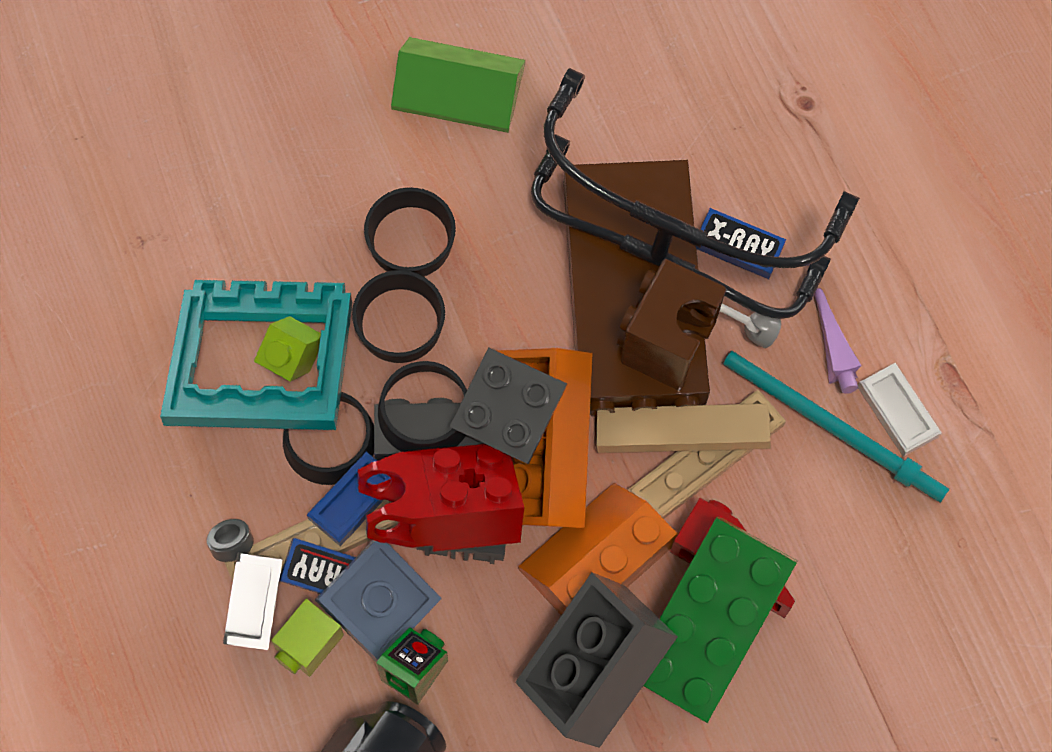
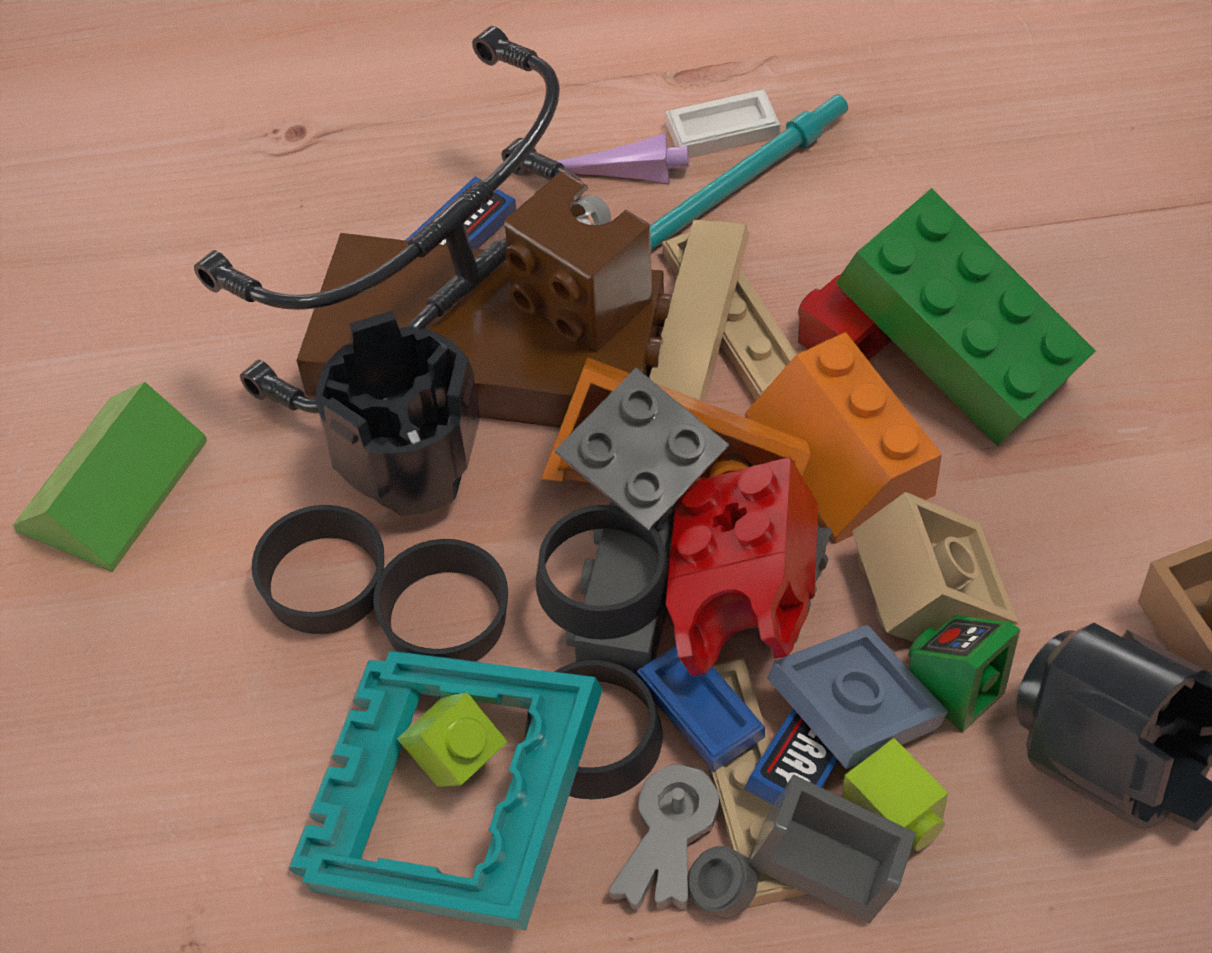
camera: 70 degrees left, 15 degrees down
dark grey brick [515,572,678,748] -> none
none -> black piece [316,311,480,516]
none -> light grey piece [609,764,719,911]
none -> tan slope [852,492,1018,642]

